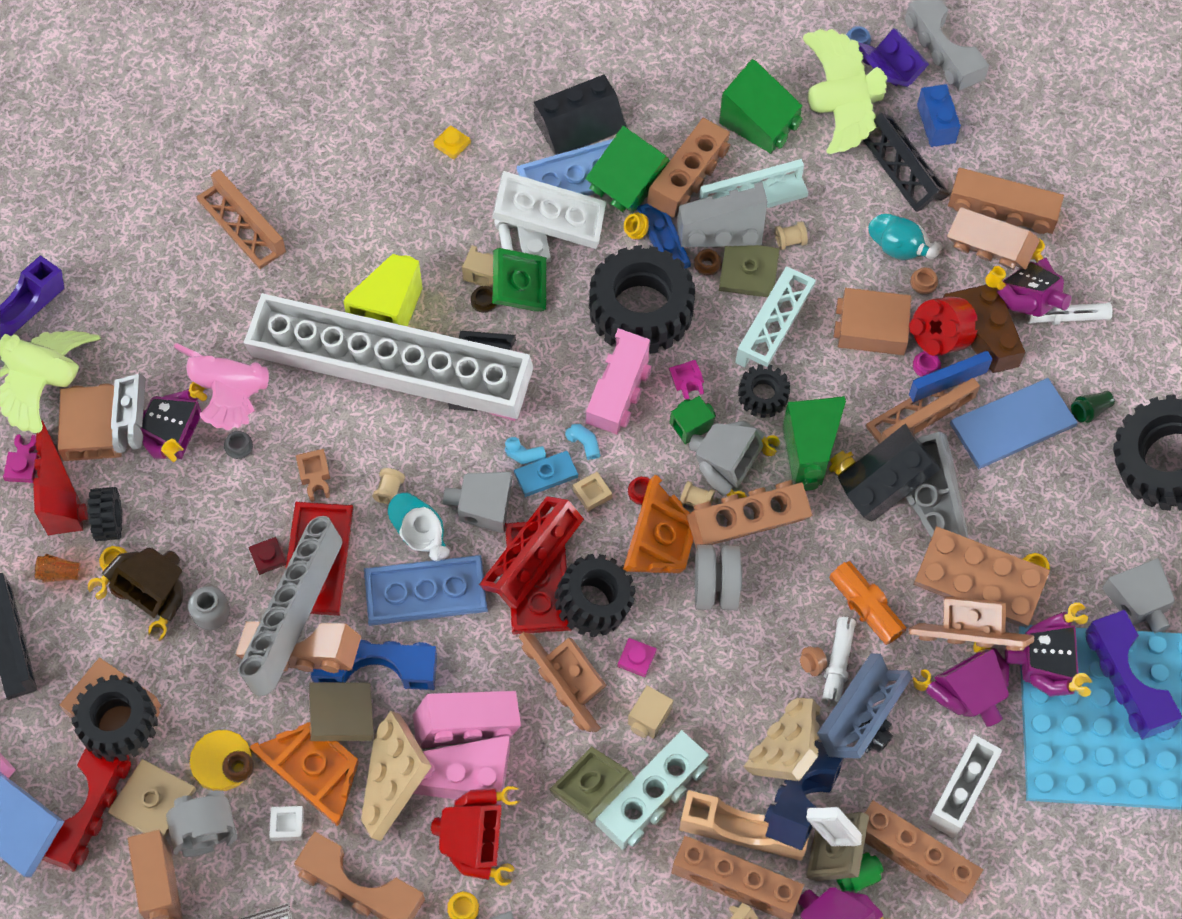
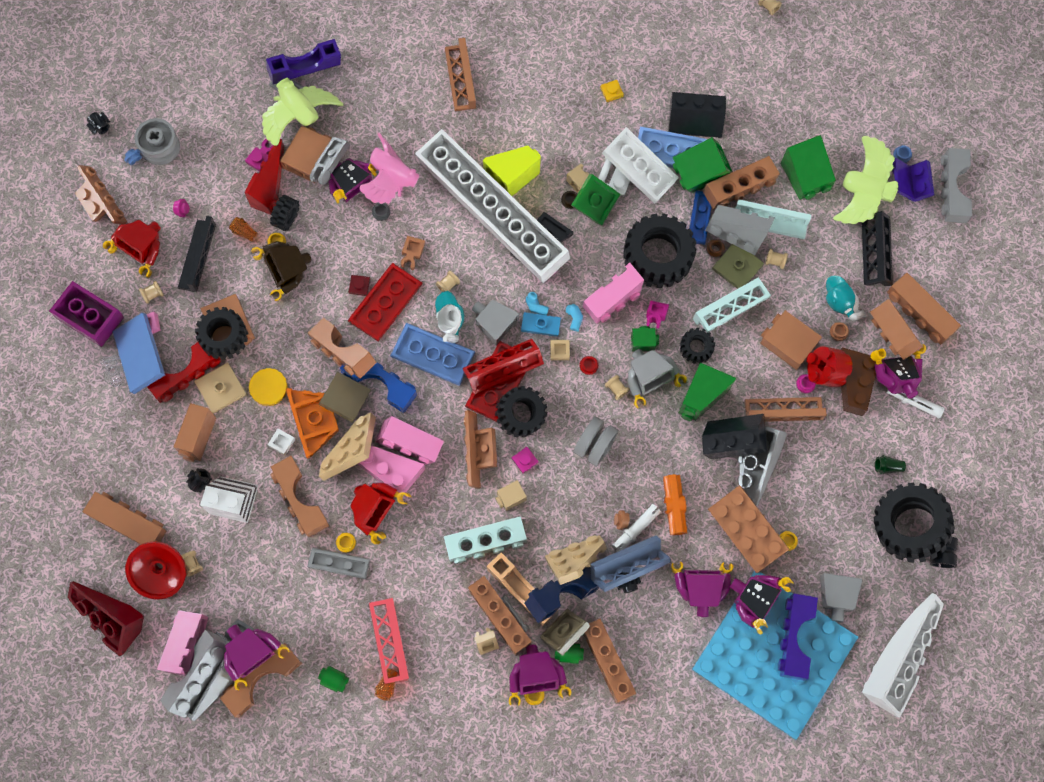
camera: 30 degrees right, 10 degrees up
light grey brick [166,790,237,857] -> none
light grey head [188,586,230,630] -> none
reddish brown plate [222,751,254,782] -> none
light grey beam [238,516,343,696] -> none
olive plate [549,747,635,822] -> none
yellow plate [623,212,649,240] -> none
orange wing [623,475,694,574] -> none
nougat brick [687,480,813,547] -> none
white tile [806,807,862,846] -> none
yellow plate [829,450,856,476] -> none
blue tile [909,351,992,402] -> none
bracket [909,596,1034,651] -> none
blue brick [917,84,961,147] -> none
white brick [927,734,1002,839] -> none
medium blue tile [950,378,1078,470] -> none

